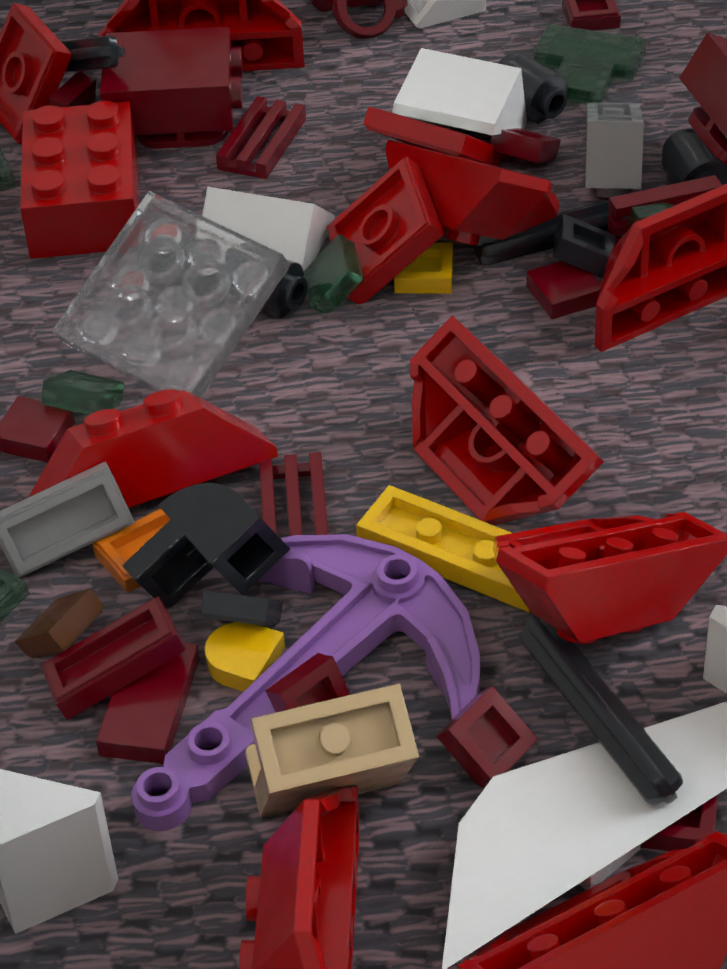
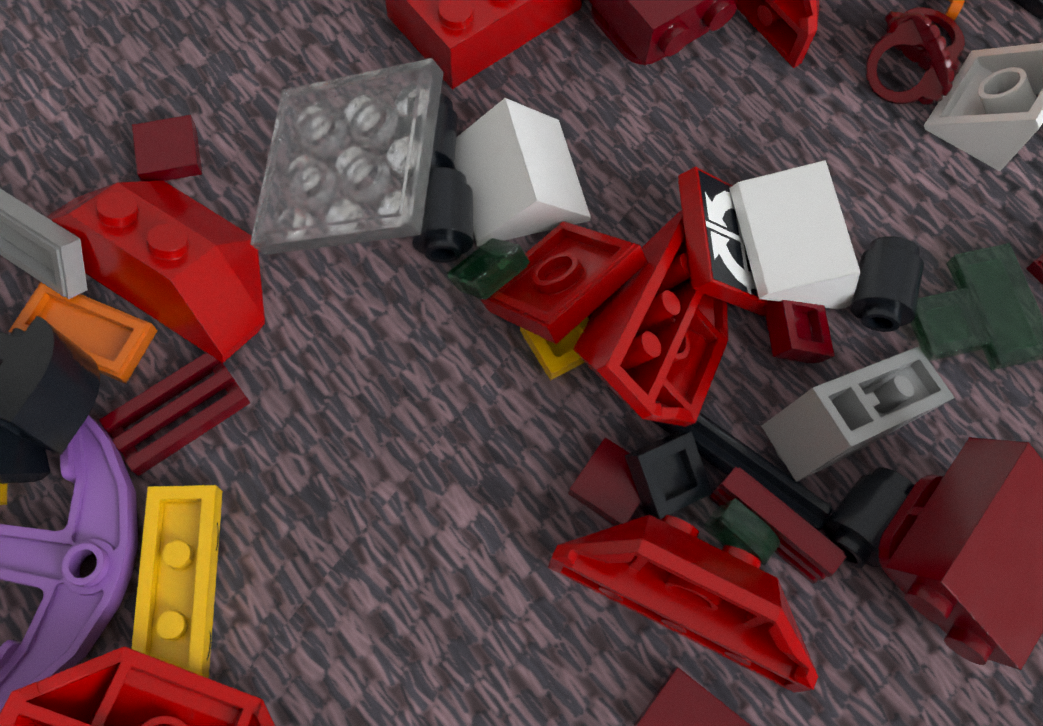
camera: 50 degrees right, 25 degrees up
clear green tile [41,370,124,415] -> none
dark red tile [216,96,306,179] -> none
red wedge [410,315,604,525] -> none

